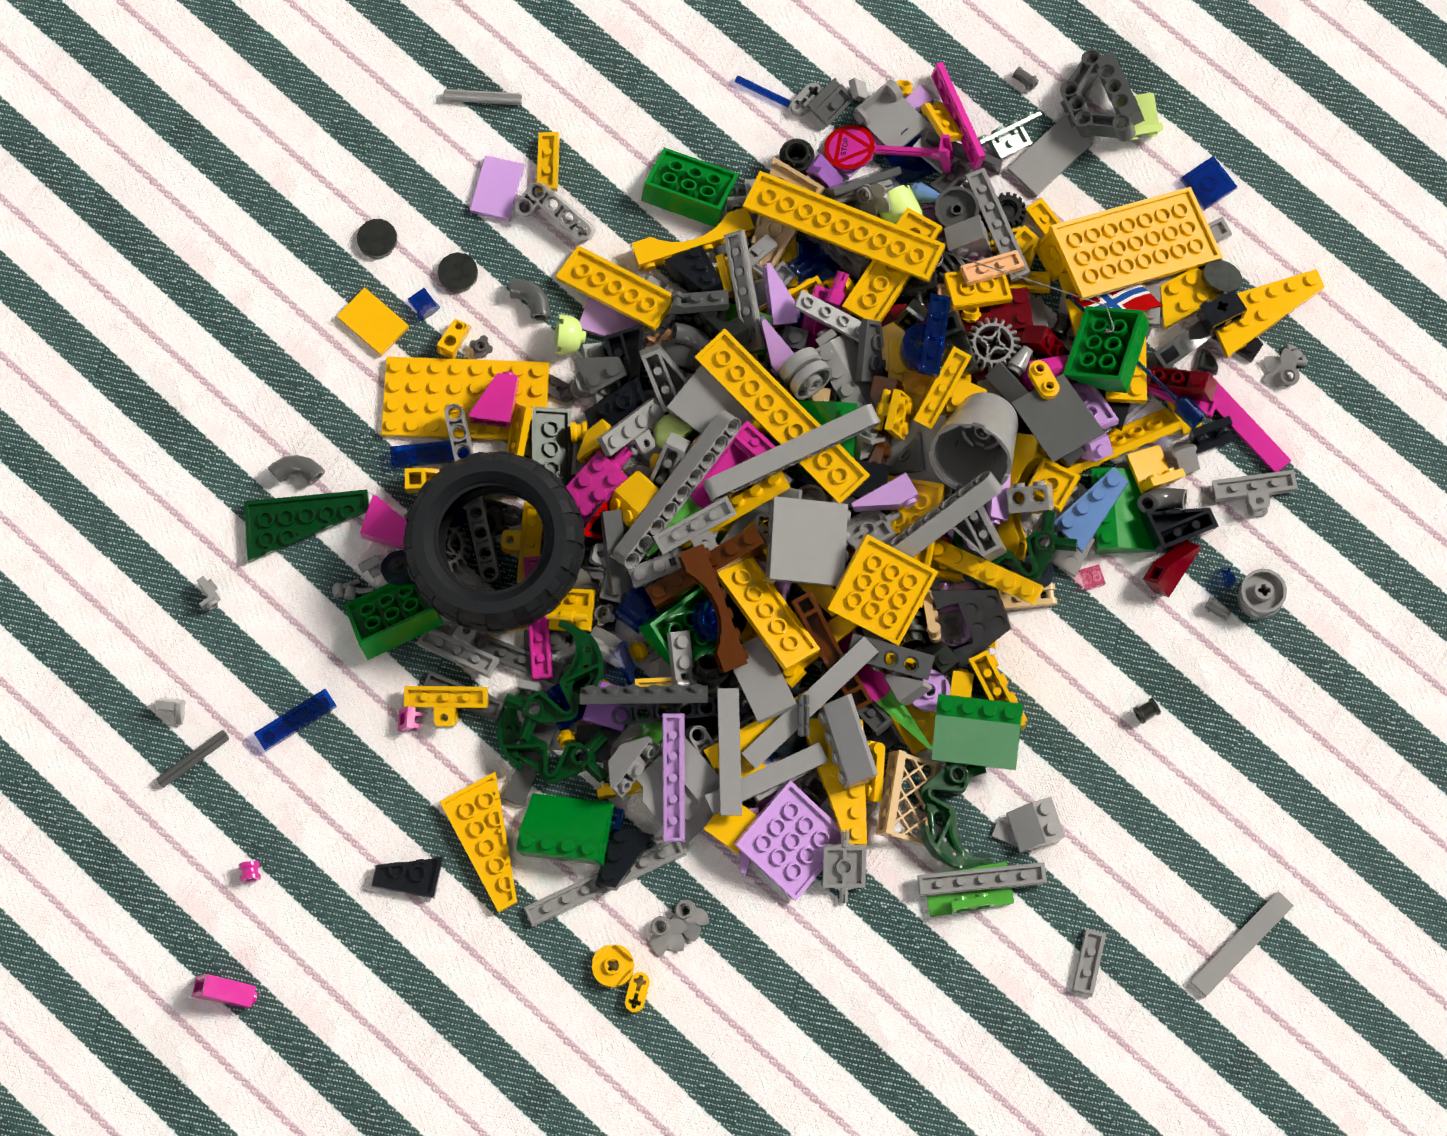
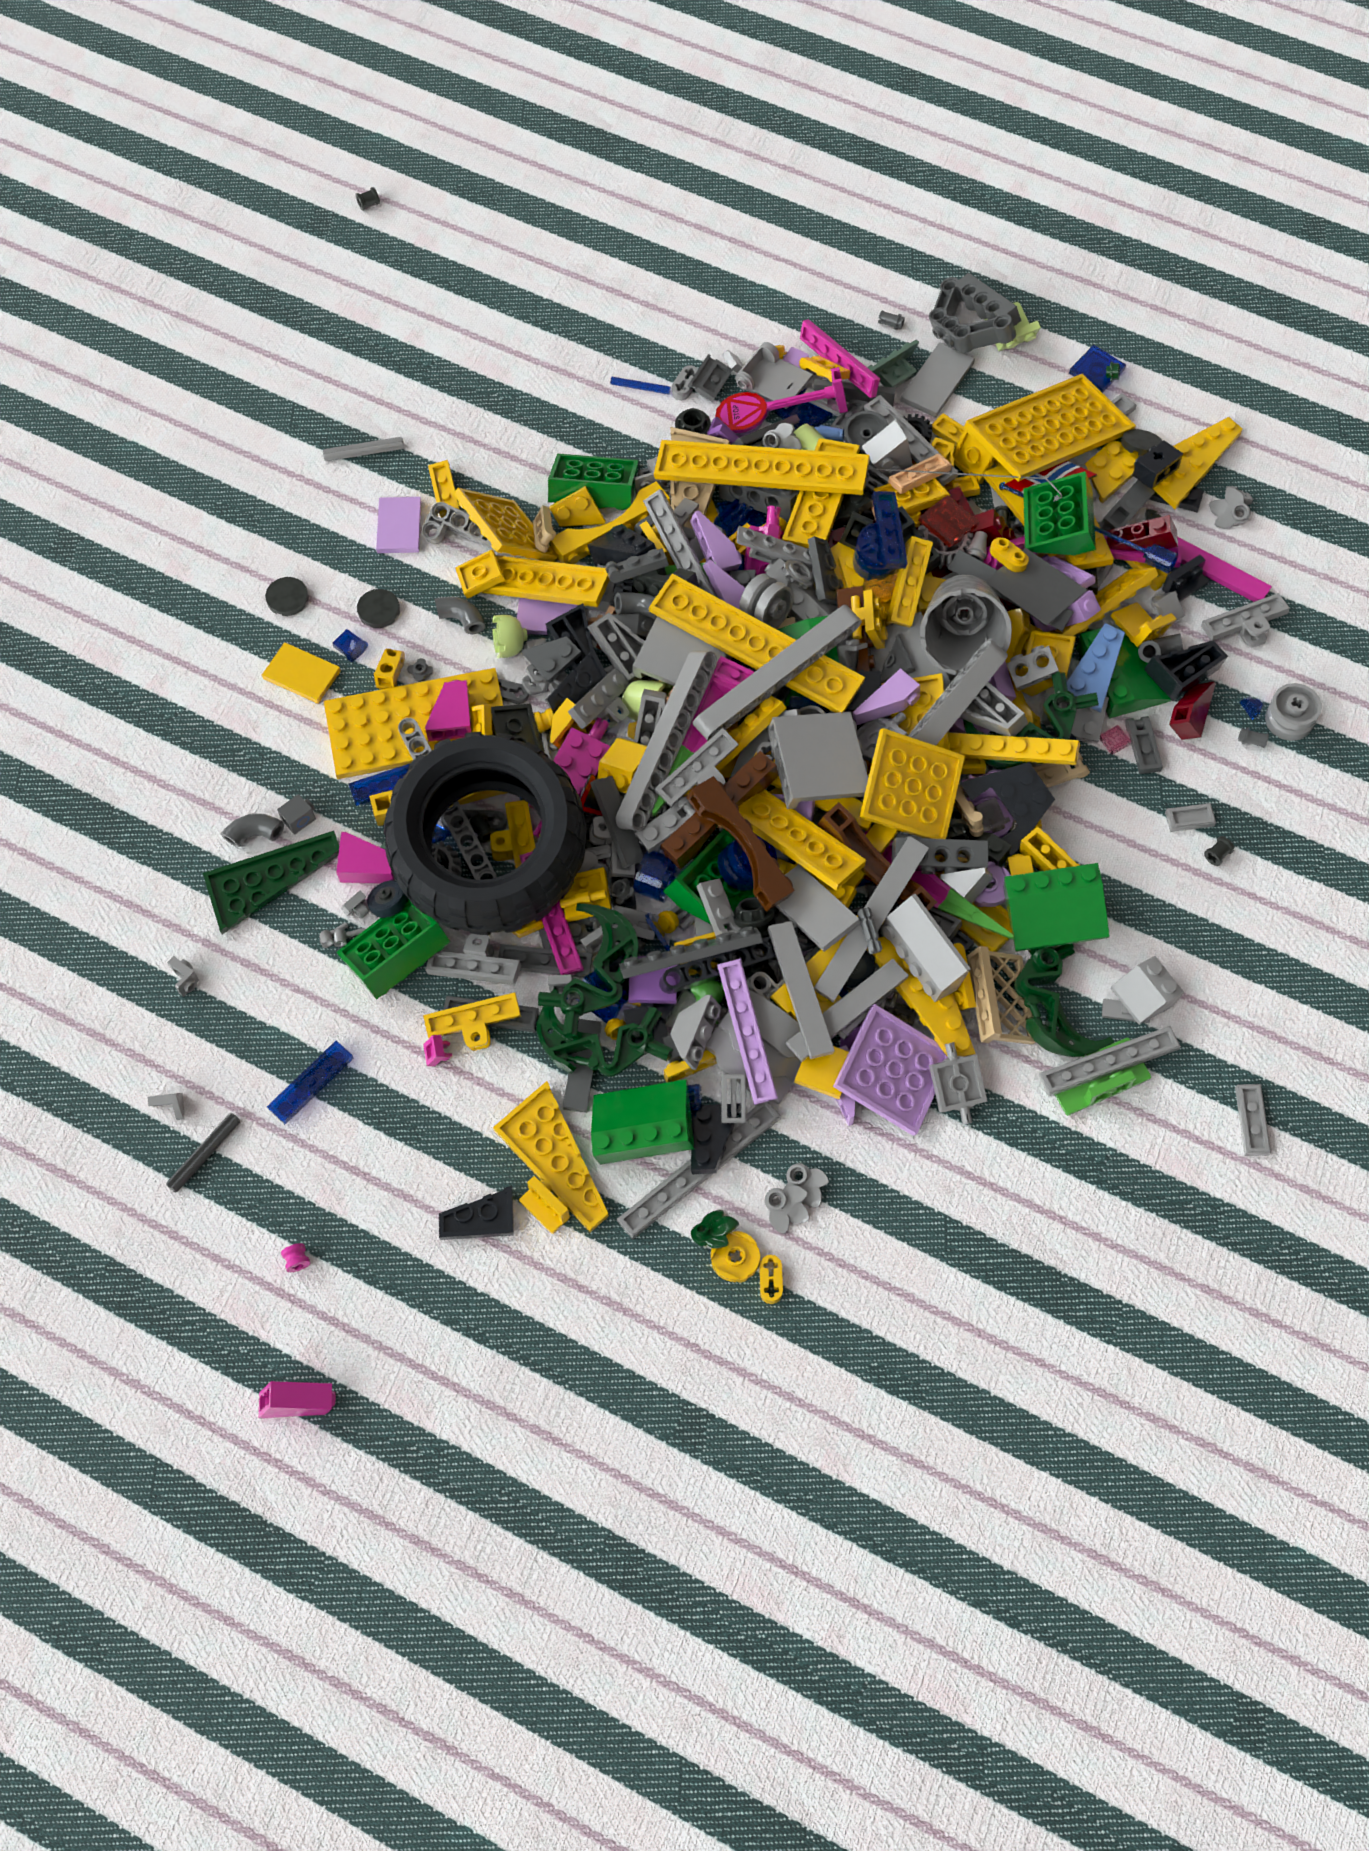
camera: 15 degrees left, 10 degrees down
none -> dark grey brick [277,794,316,835]
none -> yellow plate [454,488,558,562]
none -> yellow tile [455,549,505,599]
none -> yellow bracket [519,1176,570,1234]
none -> tan plate [533,505,556,552]
none -> yellow wing [549,486,606,526]
none -> dark green plate [691,1210,739,1248]
none -> light grey tile [721,1074,746,1123]
none -> light grey gear [783,560,815,589]
none -> clear red slope [918,495,980,547]
none -> dark green plate [1106,362,1120,382]
none -> dark grey plate [1125,716,1163,774]
none -> light grey tile [1165,803,1216,832]

